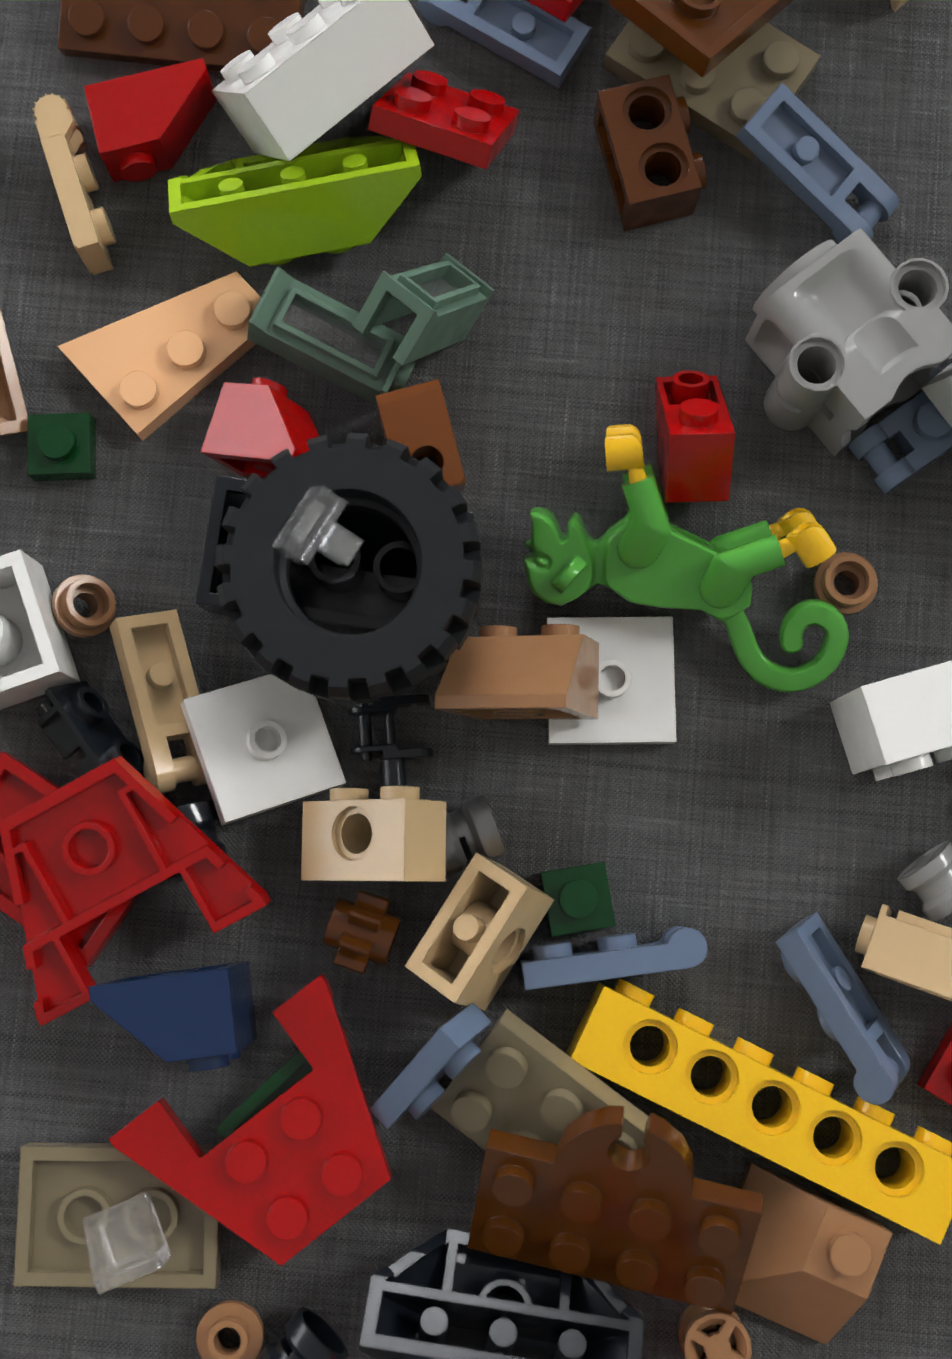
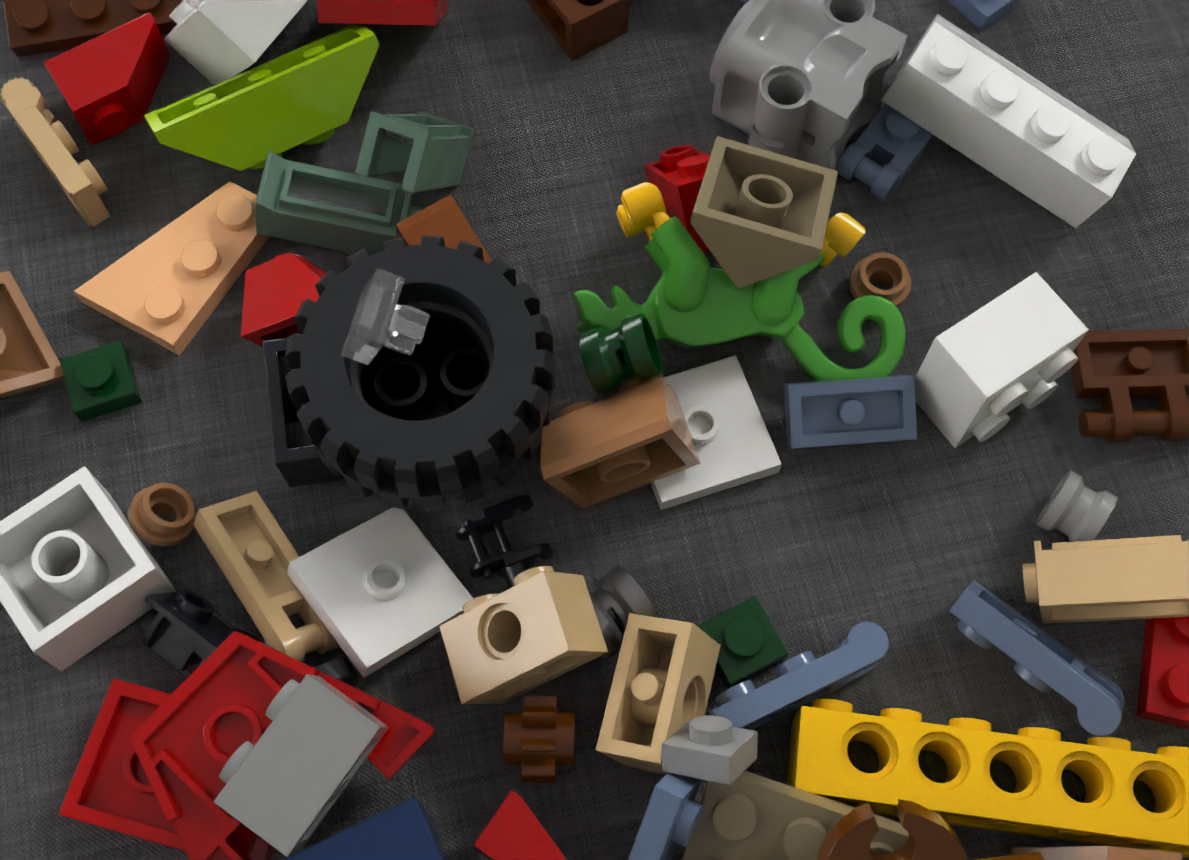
camera: 20 degrees left, 15 degrees down
none -> light grey brick [214,674,389,857]
none -> dark green wheel [579,313,663,394]
none -> light grey plate [662,715,758,785]
none -> dark tan slope [690,136,838,289]
none -> sand blue plate [784,375,917,449]

